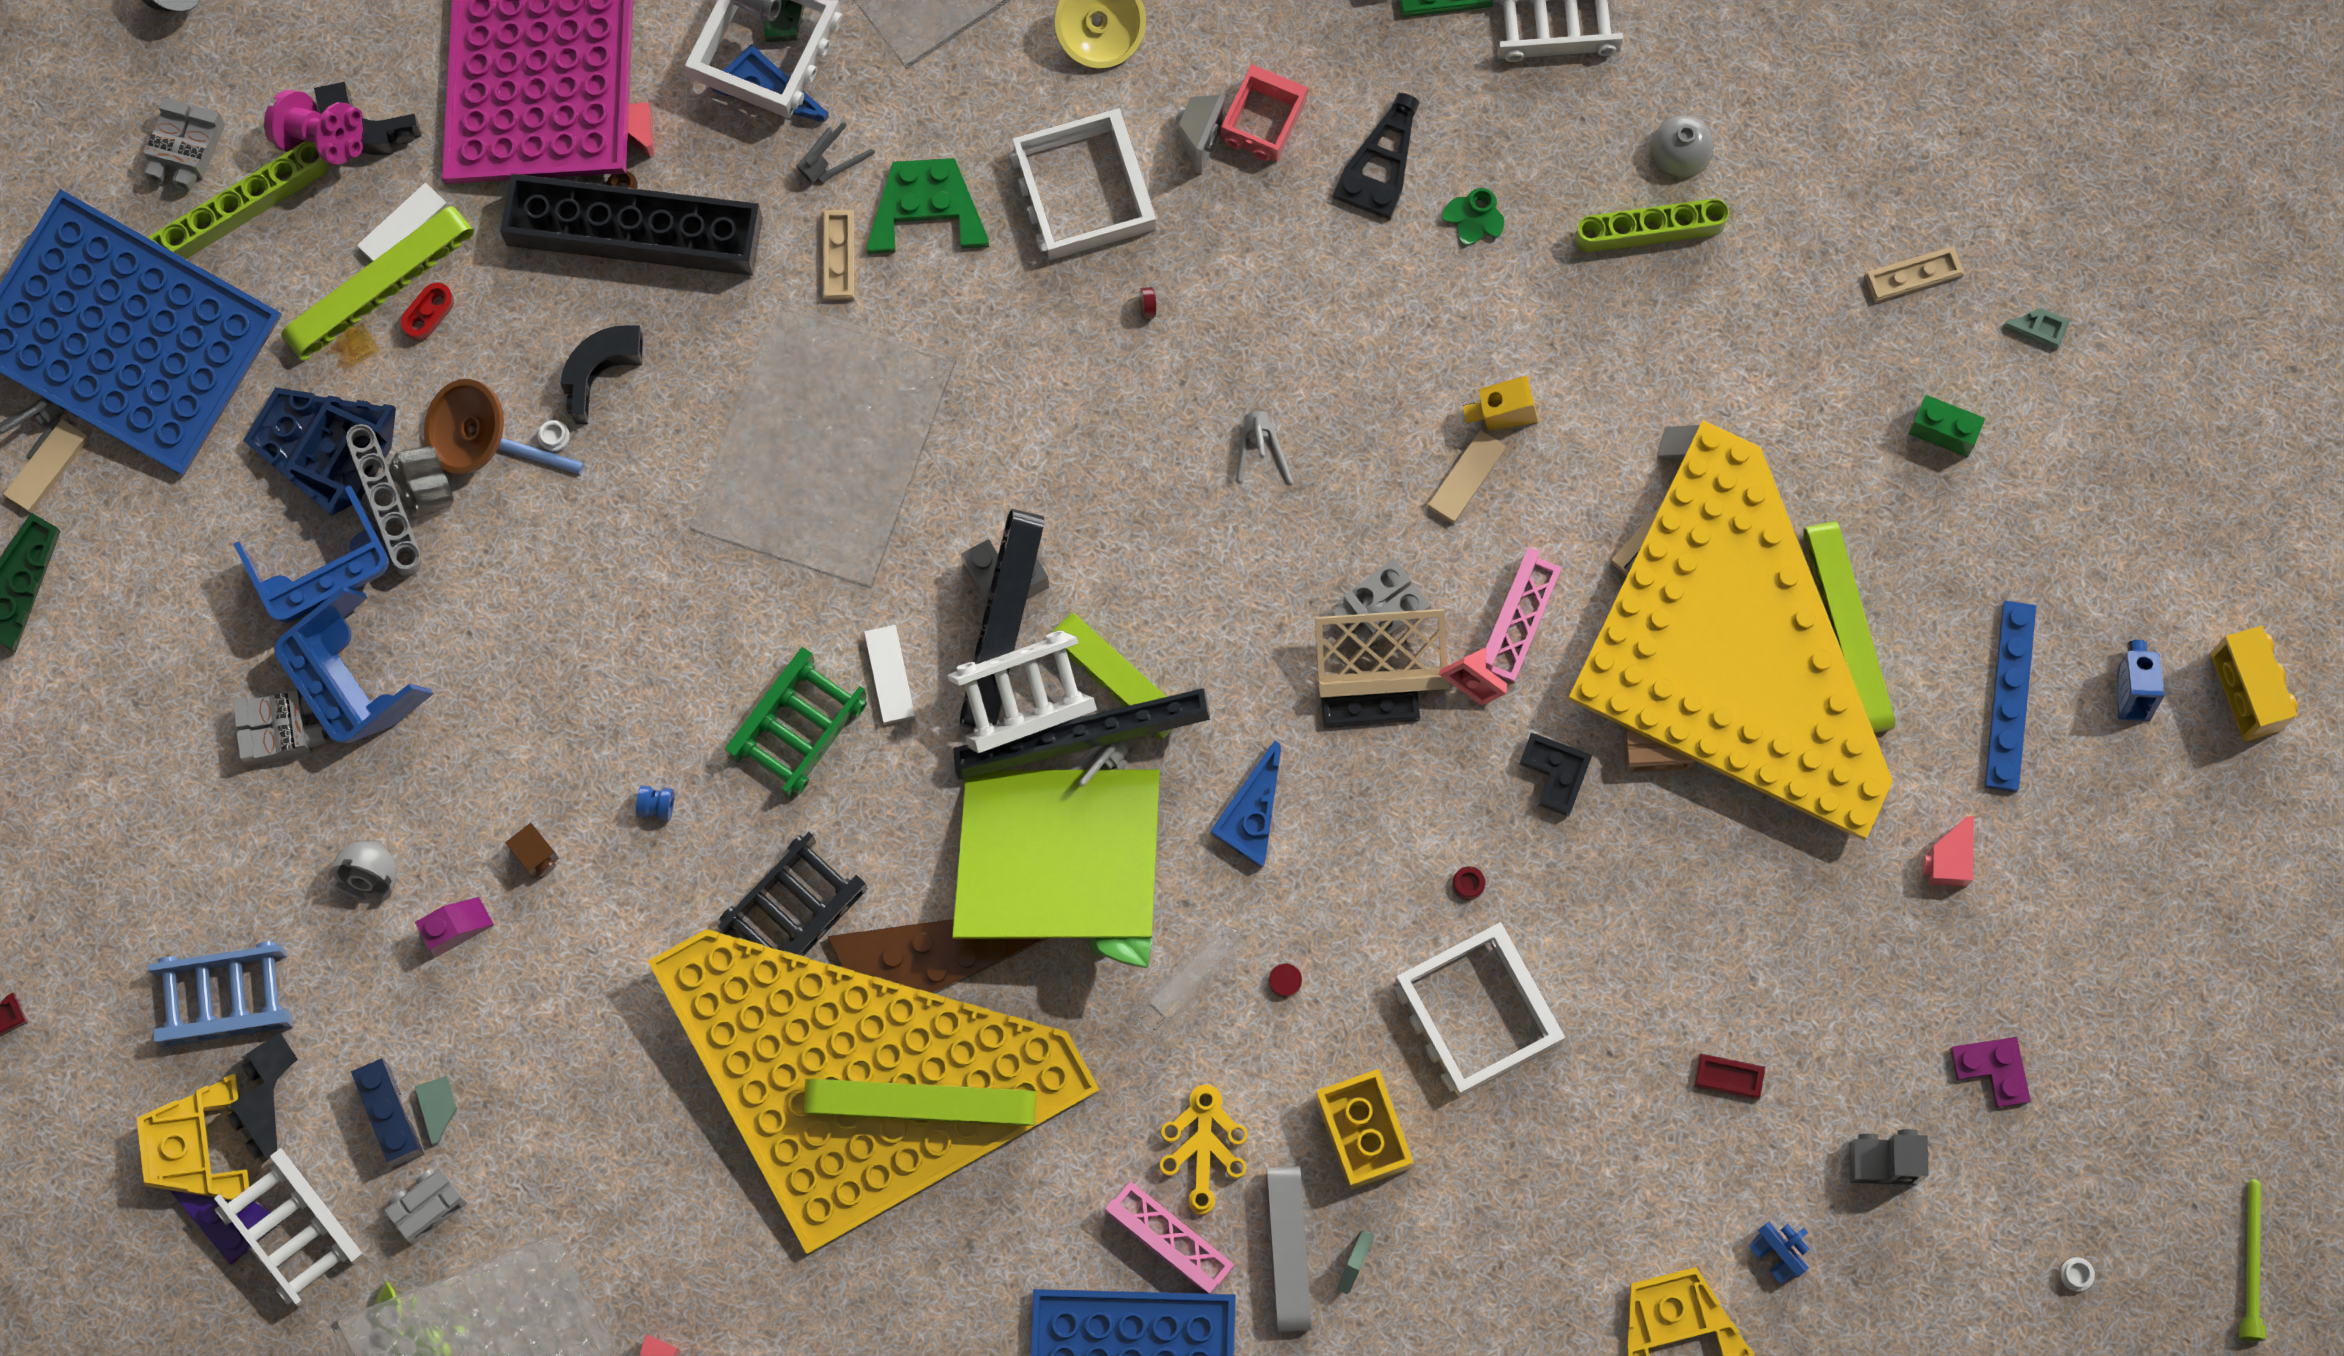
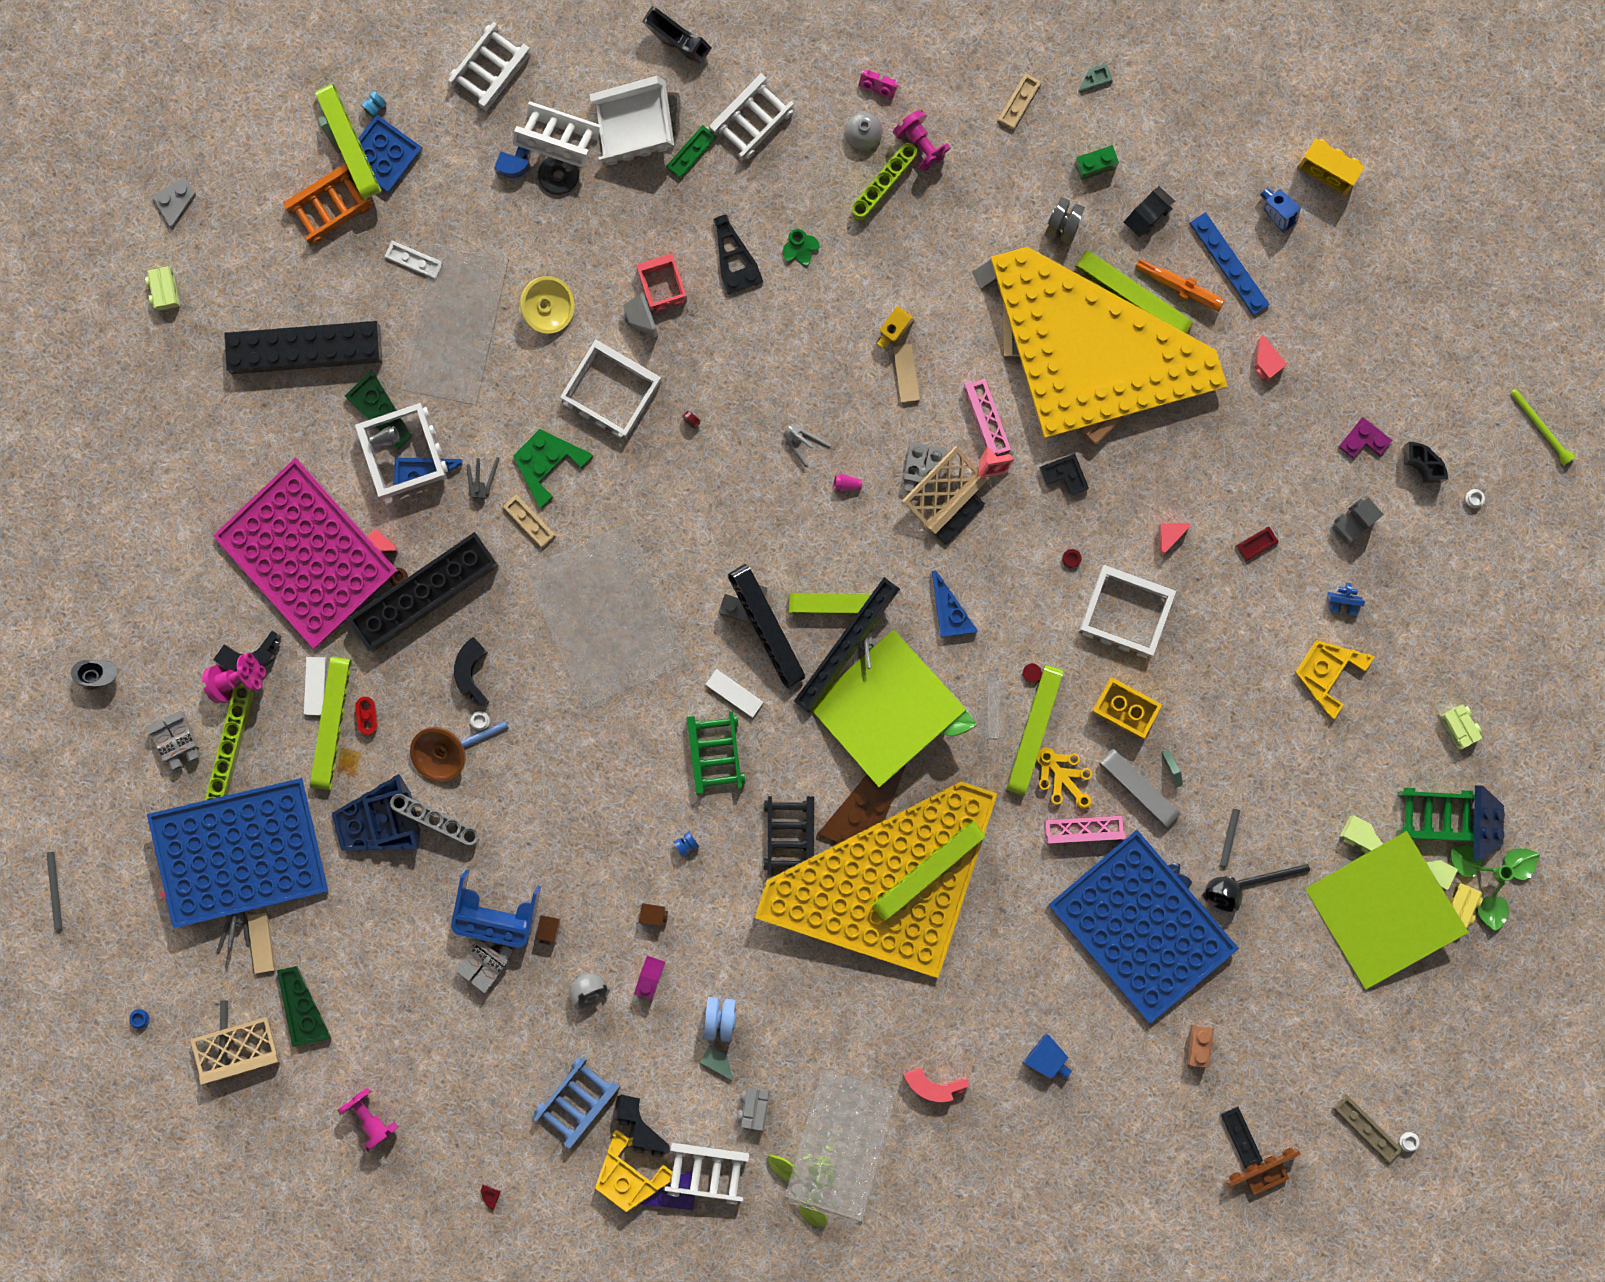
camera: 45 degrees left, 10 degrees up
blue windscreen [233,485,389,623] -> none
dark blue arch [351,1058,425,1168] -> none
clear smoke brick [389,445,454,518] -> none
white fence [948,631,1097,753] -> none
none -> reddish brown brick [536,915,561,945]
none -> light blue wheel [704,997,736,1042]
none -> dark pink cone [834,473,862,492]
none -> dark pink hinge [858,69,899,99]
none -> dark pink piece [892,109,951,172]
none -> lime beam [1006,664,1063,796]
none -> dark grey wheel [1044,197,1085,246]
none -> black brick [1123,186,1175,238]
none -> orange piece [1135,259,1225,312]
none -> coral slope [1159,523,1191,555]
none -> black brick [1403,442,1448,483]

